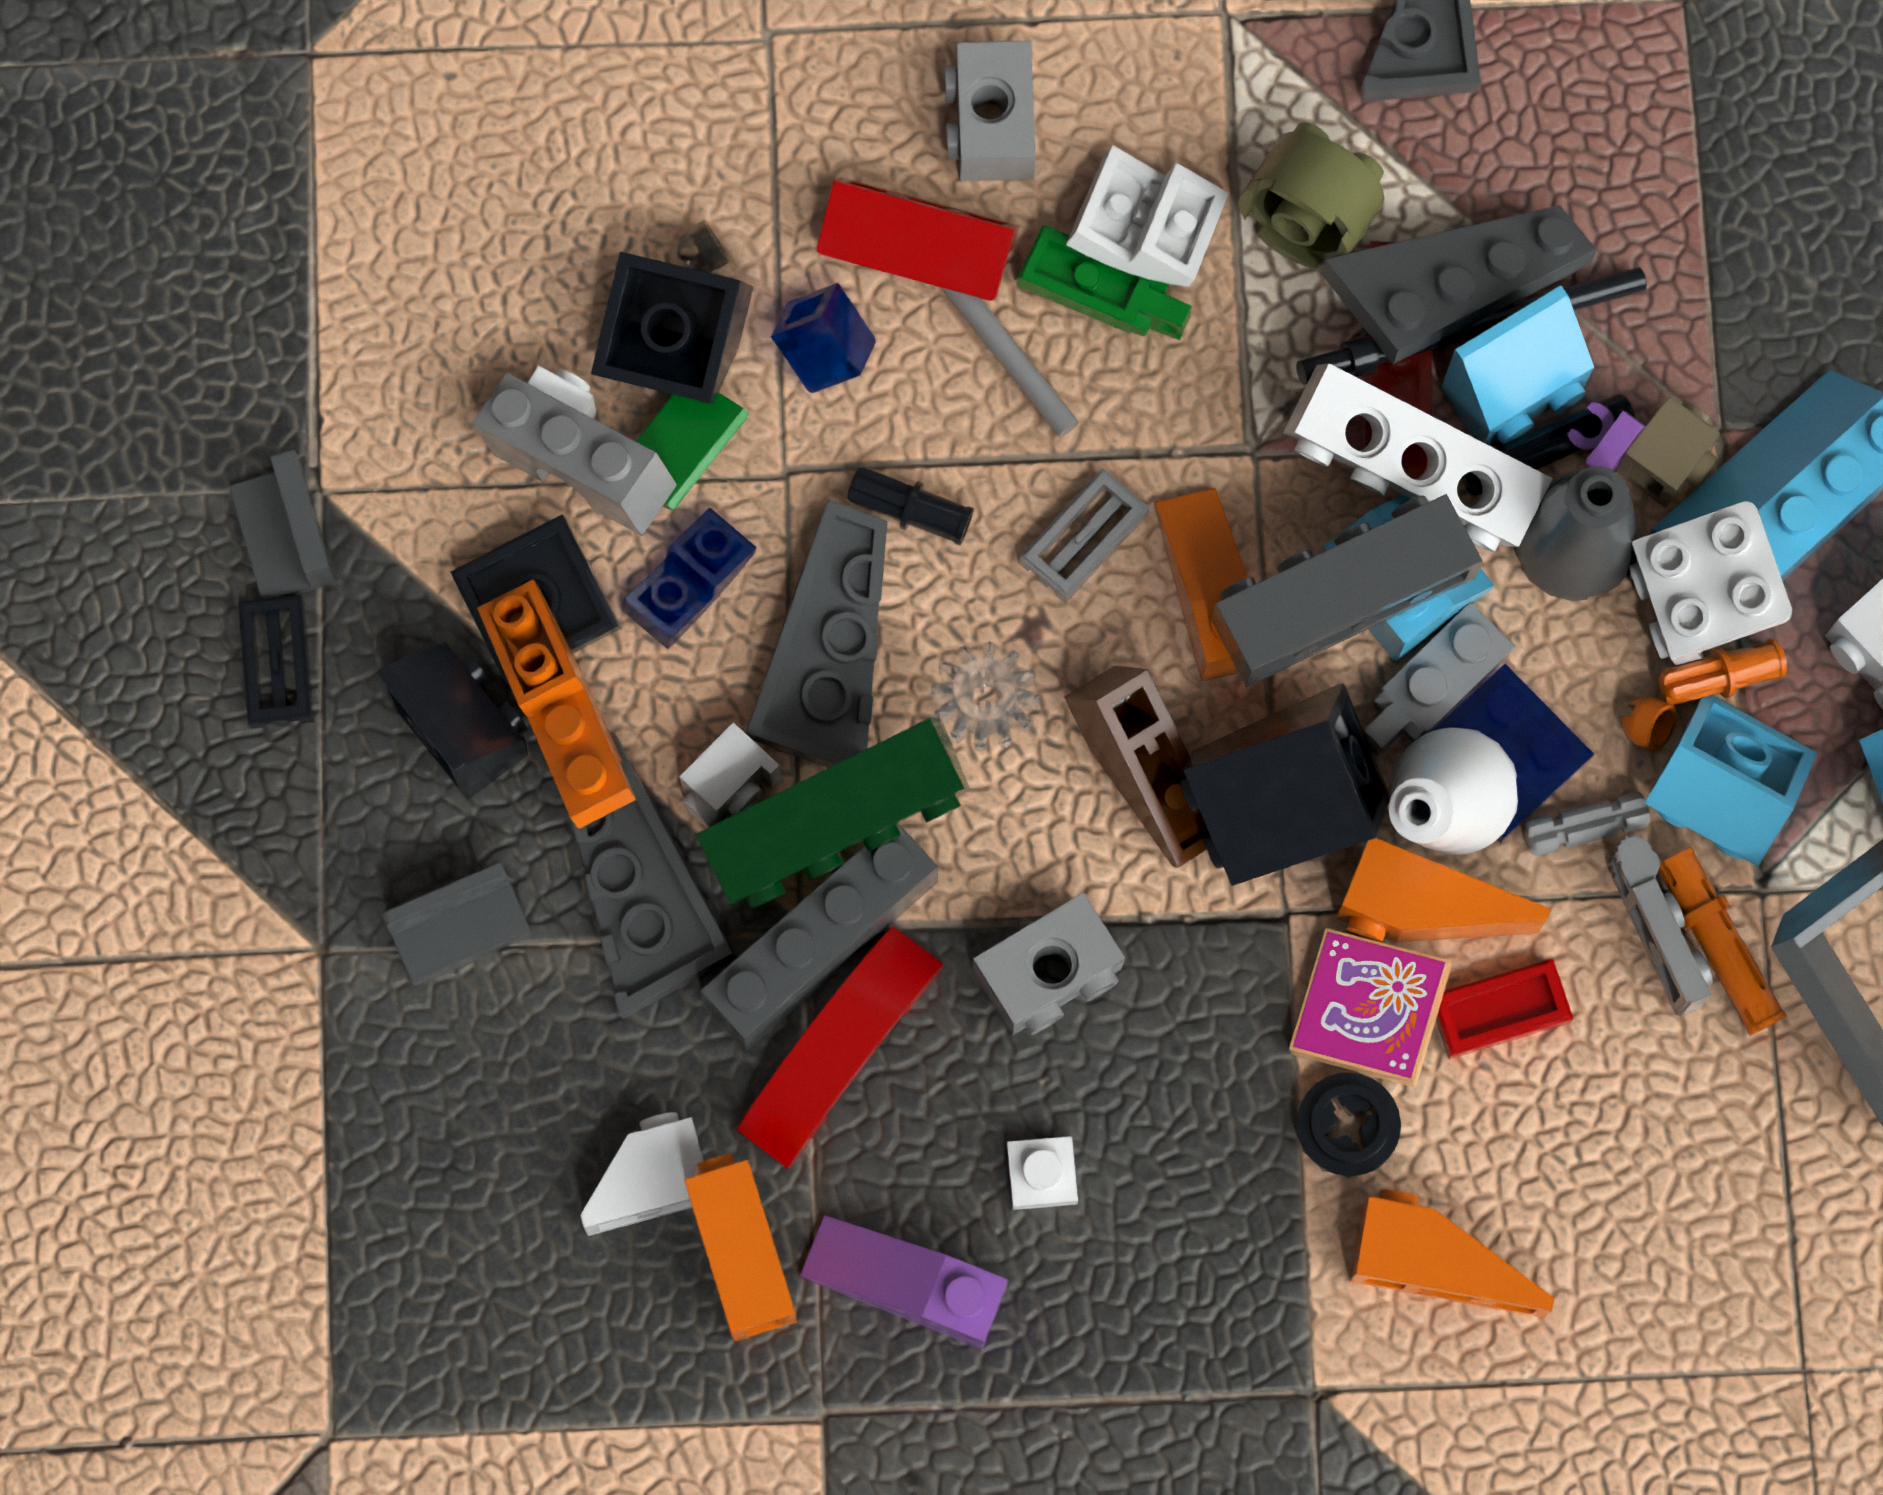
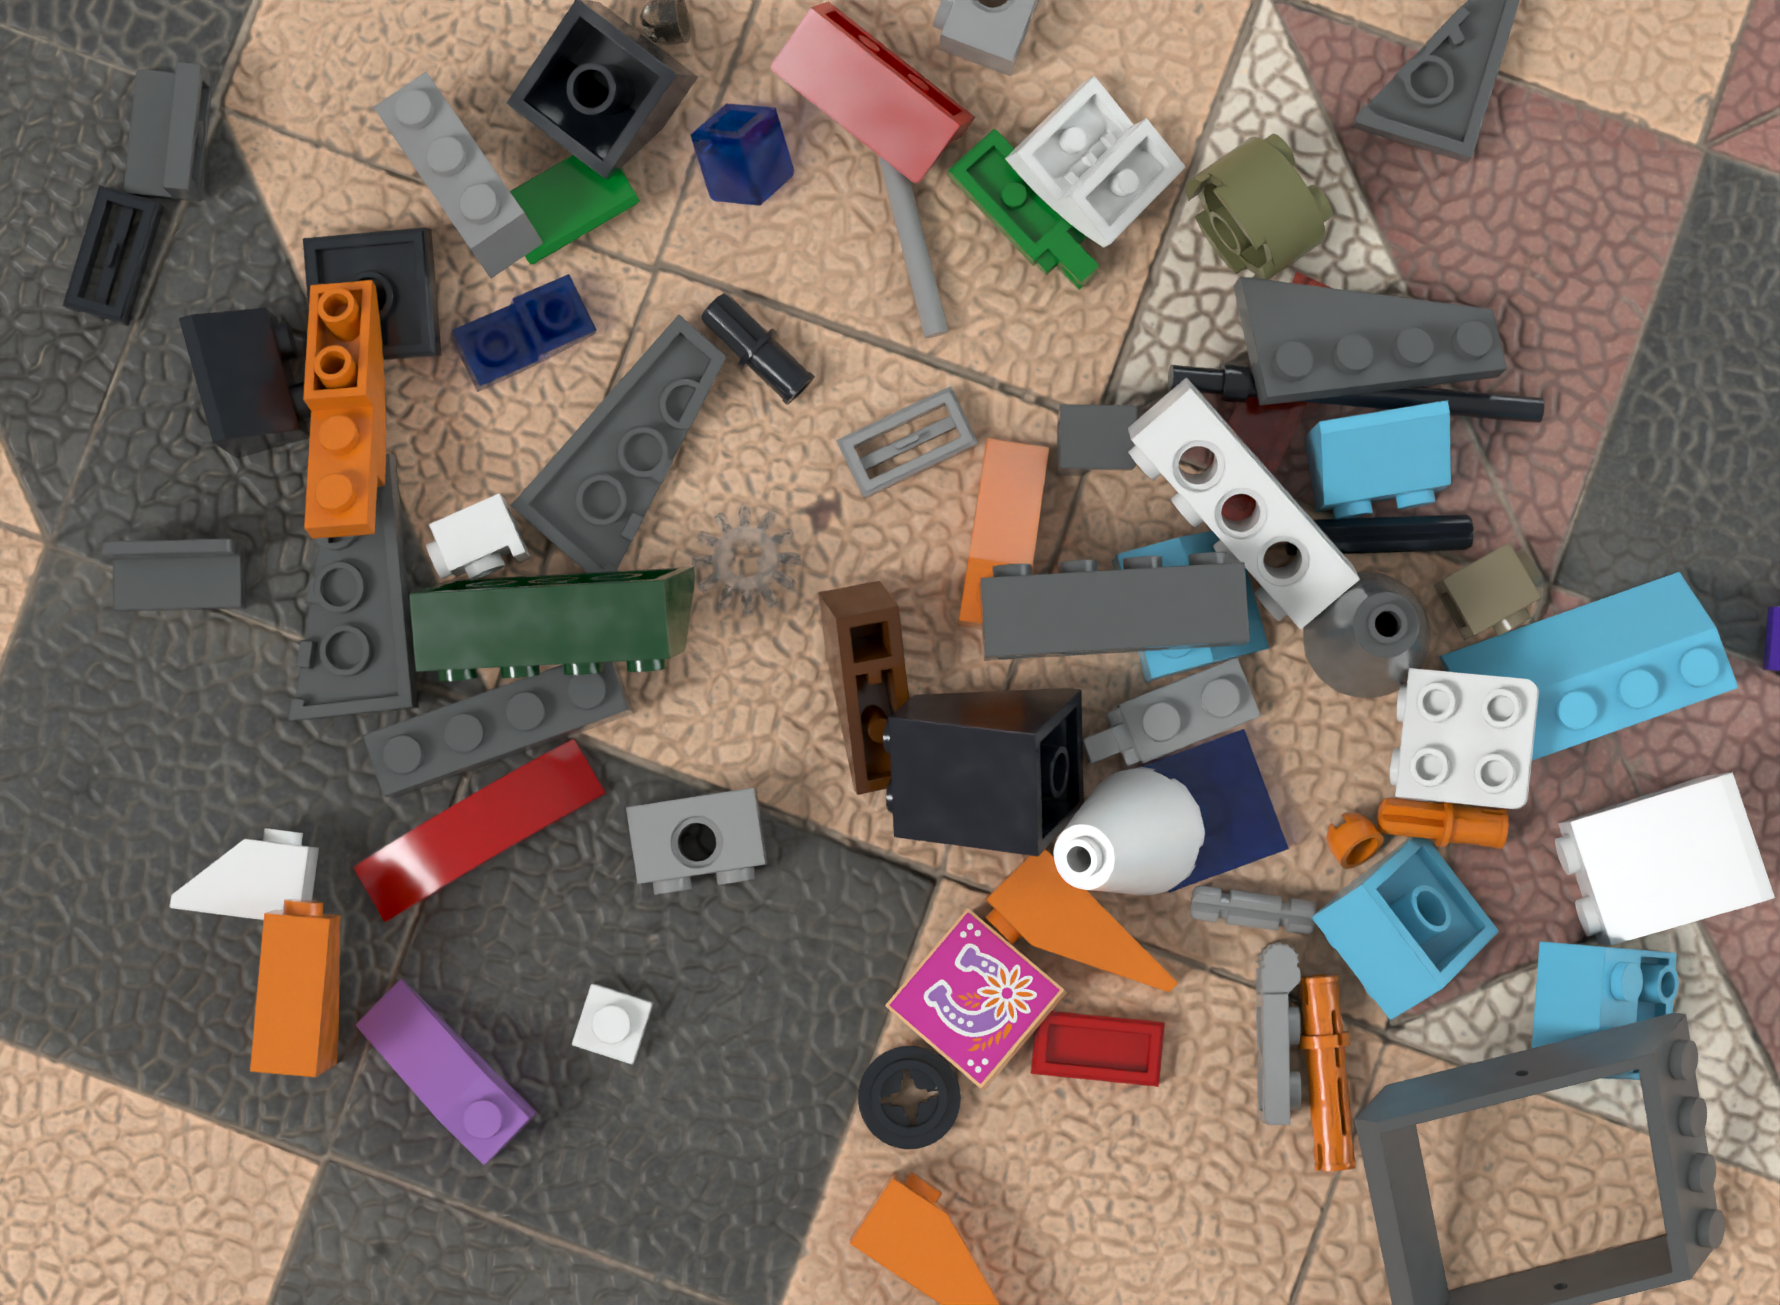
camera: 25 degrees right, 10 degrees up
white plate [527,365,597,419] -> none
medium lavender tile [1567,402,1646,471] -> none
none -> dark grey panel [1057,404,1137,476]

